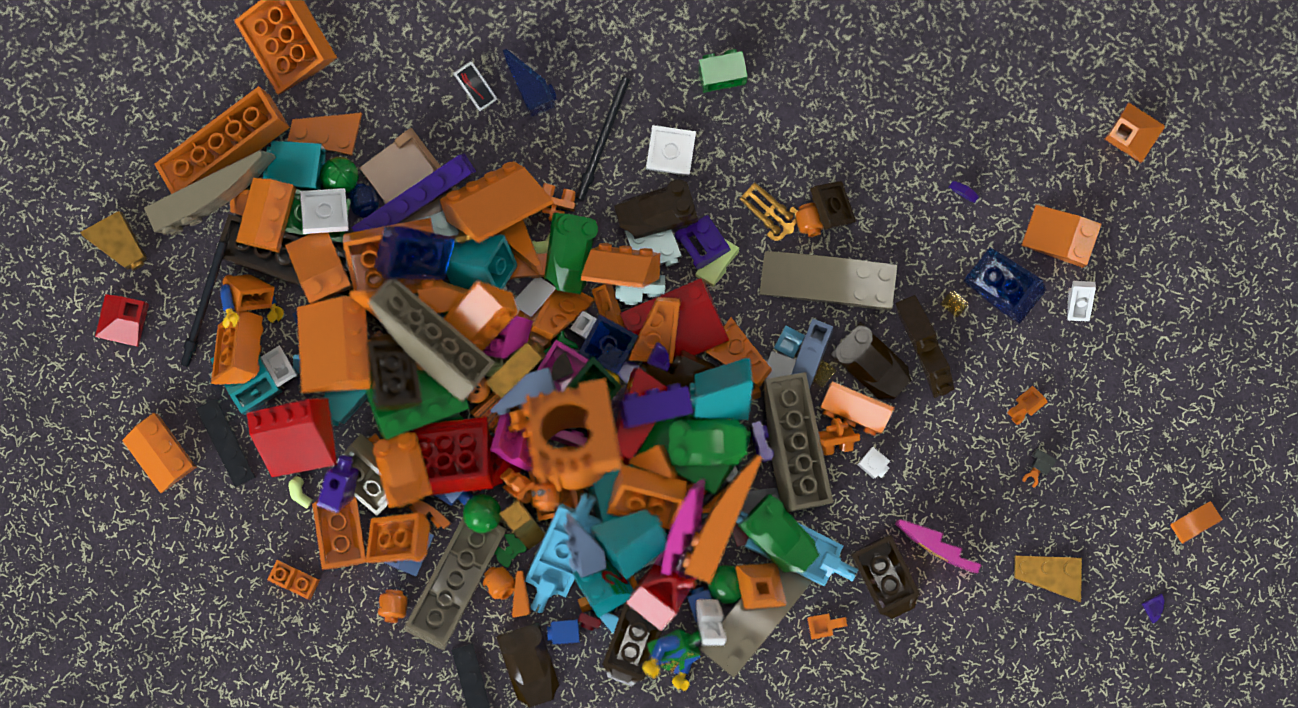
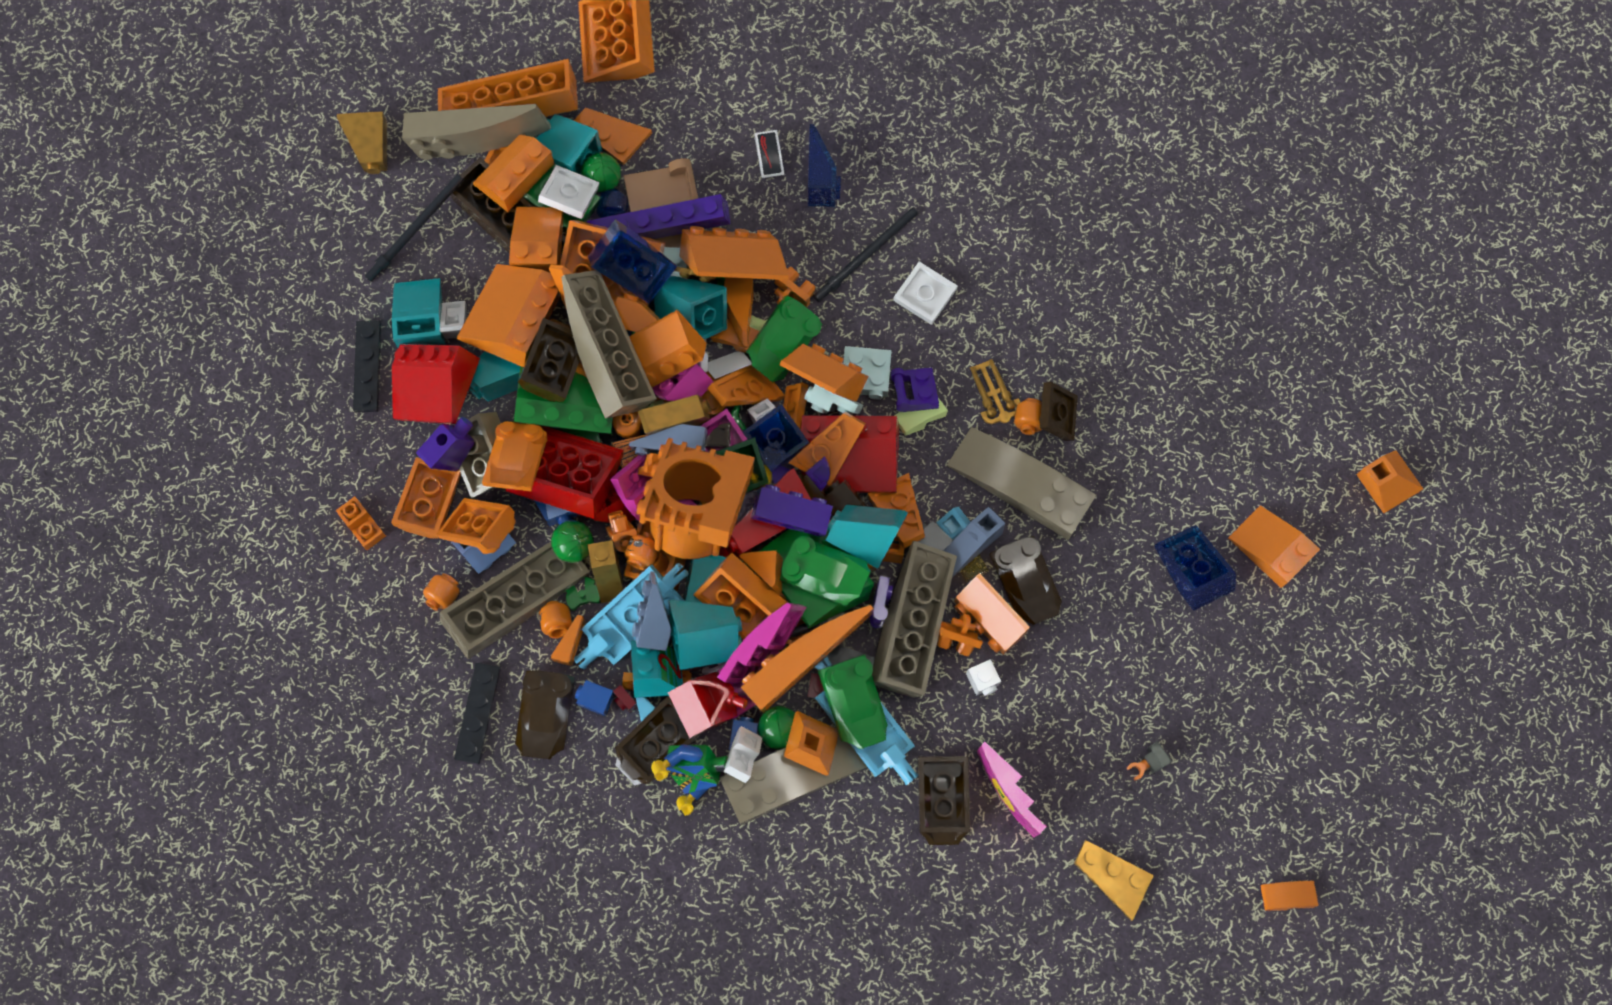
camera: 25 degrees right, 10 degrees down
red slope [95,294,149,347] -> none
orange slope [122,413,197,493] -> none
orange slope [211,311,264,385] -> none
orange torso [220,274,284,328] -> none
yellowish green arm [288,476,313,509] -> none
orange slope [409,500,452,529] -> none
dark brown slope [614,179,698,239] -> none
brick [698,49,748,93] -> none
orange plate [807,613,847,640] -> none
dark brown arch [895,295,954,398] -> none
clear yellow slope [940,290,969,318] -> none
dark purple tile [949,181,979,203] -> none
orange plate [1007,386,1048,425] -> none
white slope [1067,281,1096,321] -> none
dark purple tile [1142,593,1164,624] -> none

